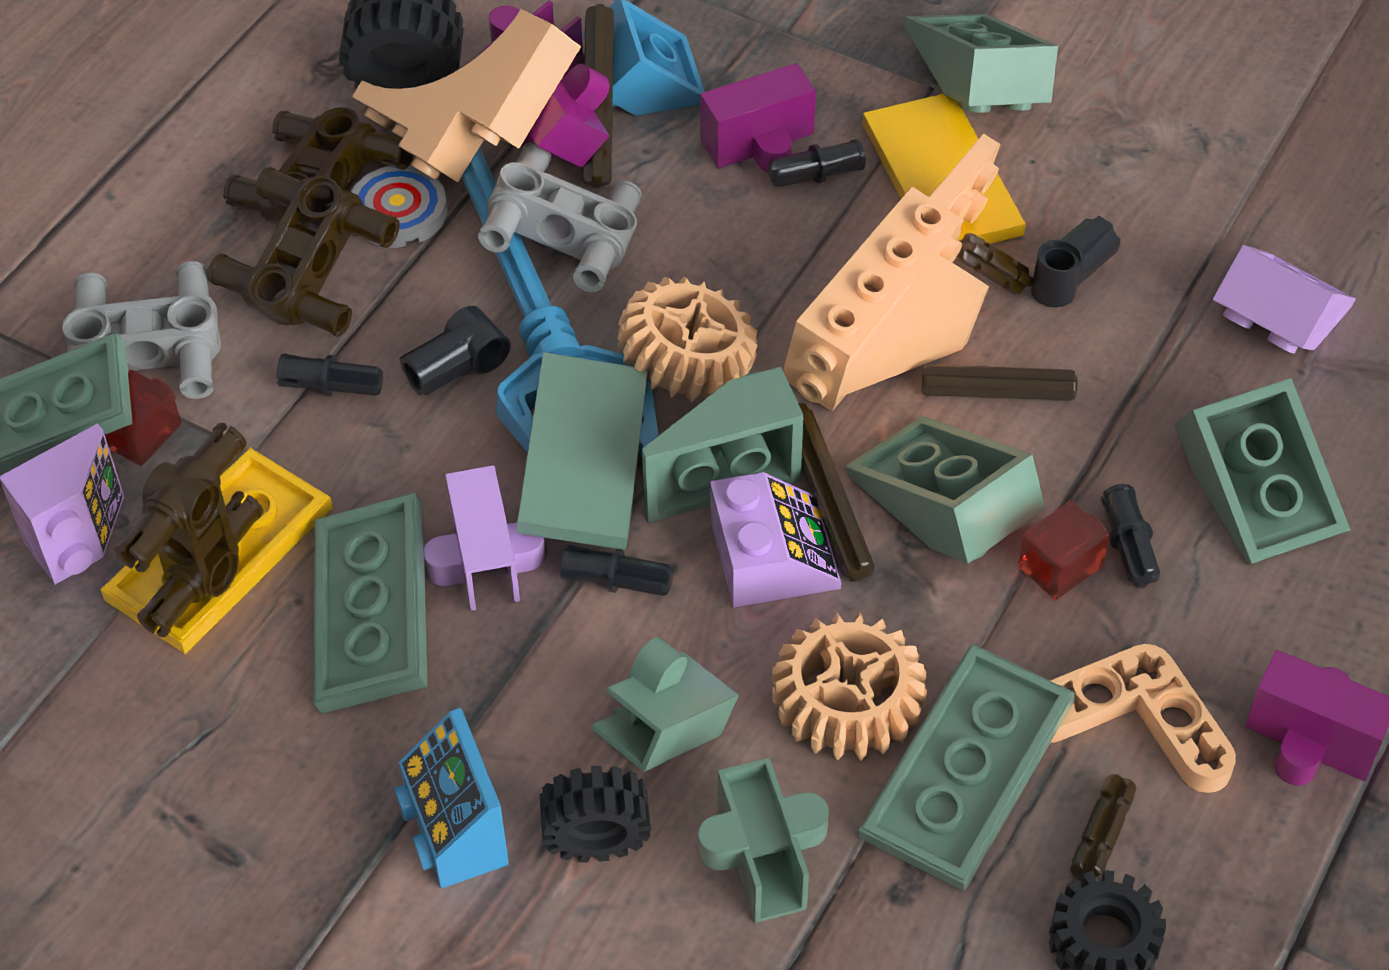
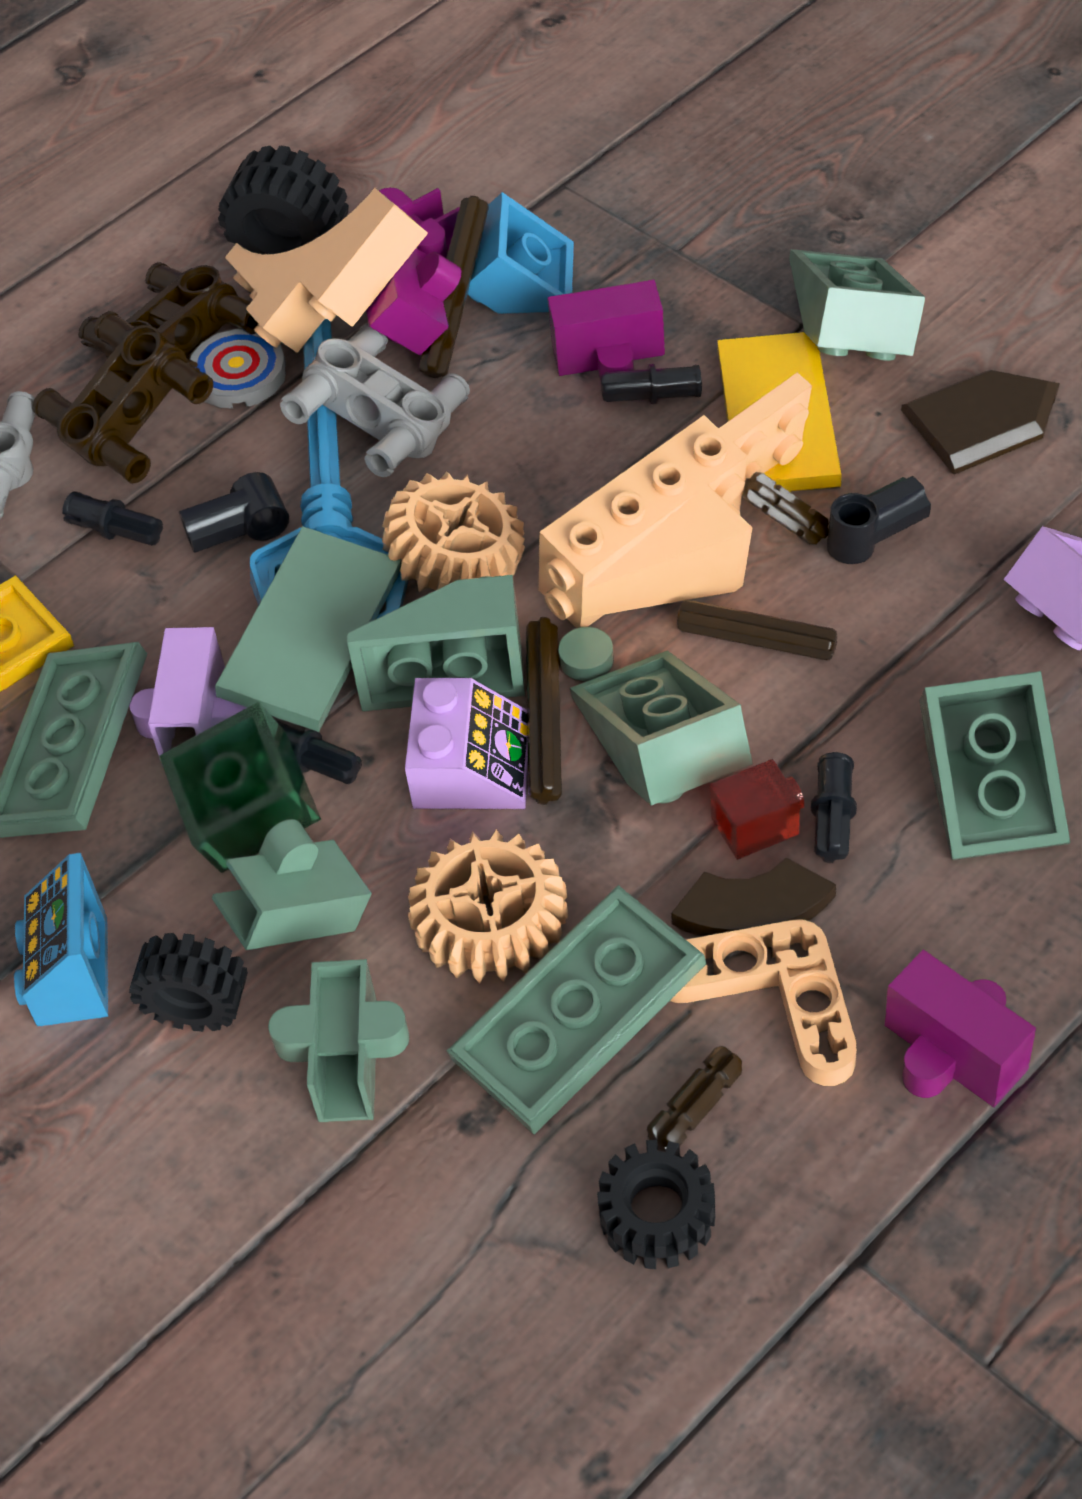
camera: 20 degrees right, 0 degrees up
none -> clear green brick [159,702,321,873]
none -> sand green tile [558,627,614,681]
none -> dark brown tile [671,858,836,936]
none -> dark brown tile [901,370,1060,475]

